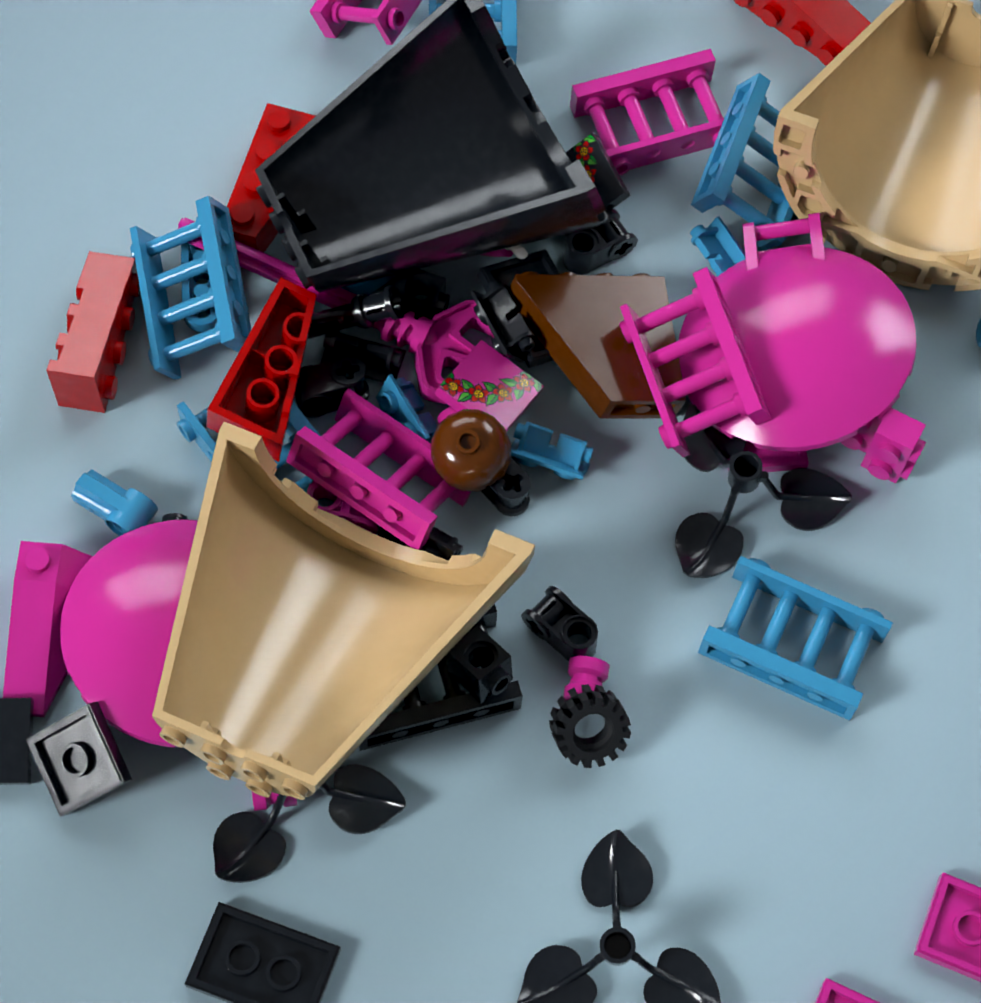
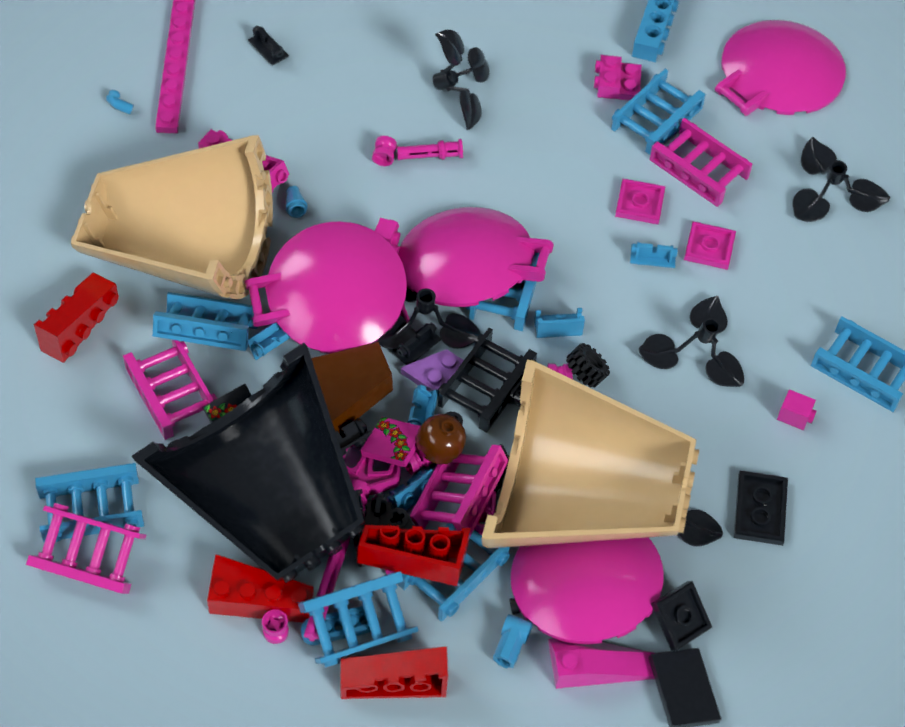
camera: 100 degrees left, 10 degrees down
dark pink fence [619,267,772,457] -> none
none -> dark pink wheel [262,609,289,644]
none -> black hinge [392,322,442,365]
none -> dark pink dish [398,207,554,307]
none -> medium lavender wing [401,349,464,397]
none -> black fence [438,328,537,433]
none -> dark azure hinge [534,308,585,338]
none -> dark azure hinge [630,242,678,268]

